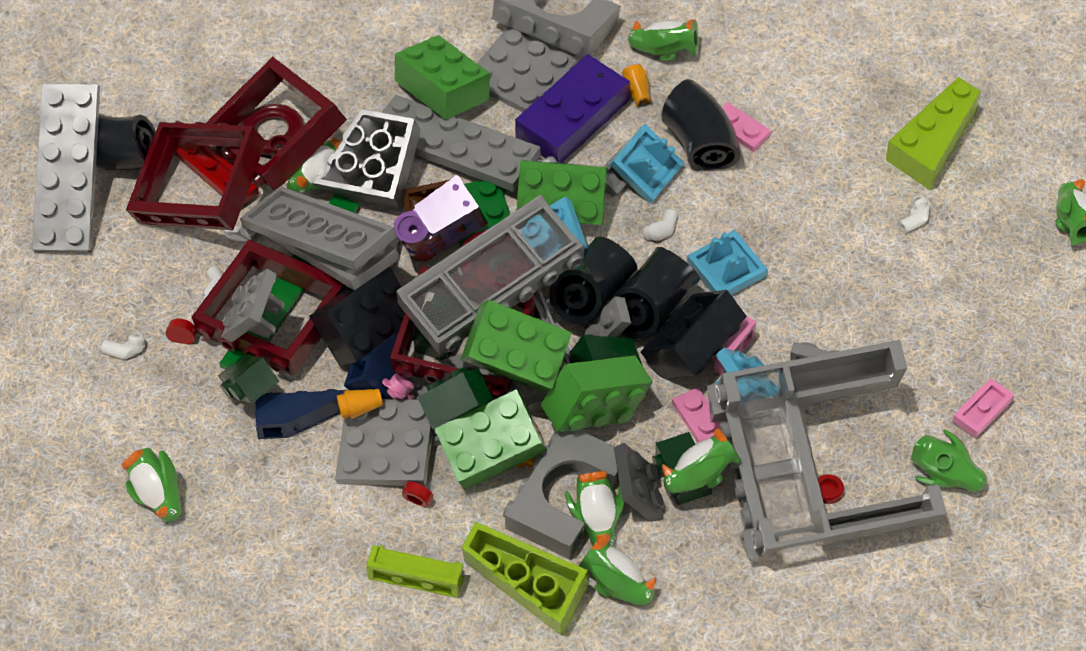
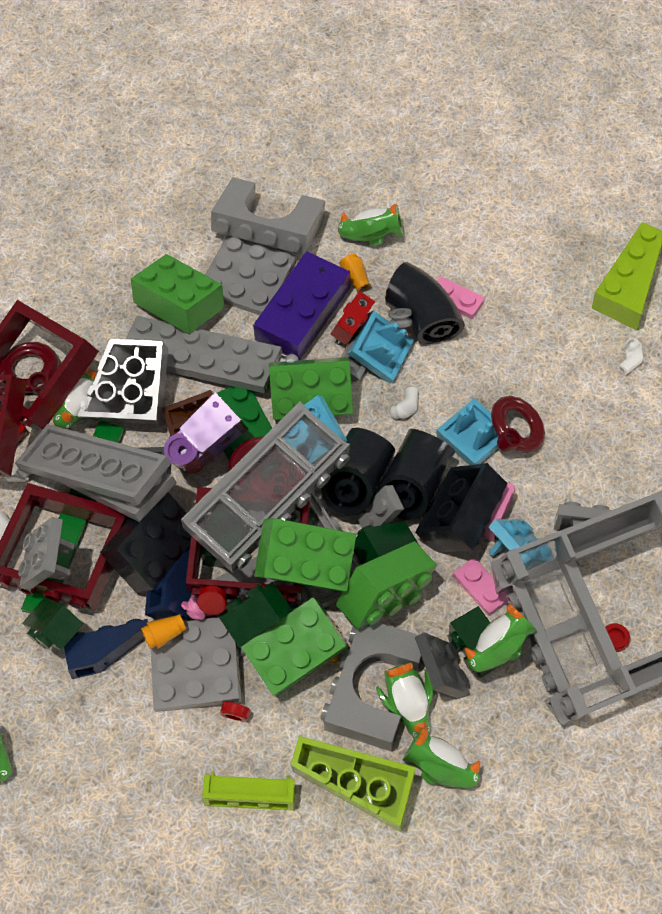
camera: 10 degrees left, 5 degrees up
none -> red tile [197,586,227,615]
none -> red piece [330,290,375,345]
none -> light grey bush [388,308,413,328]
none -> dark red piece [491,395,545,453]

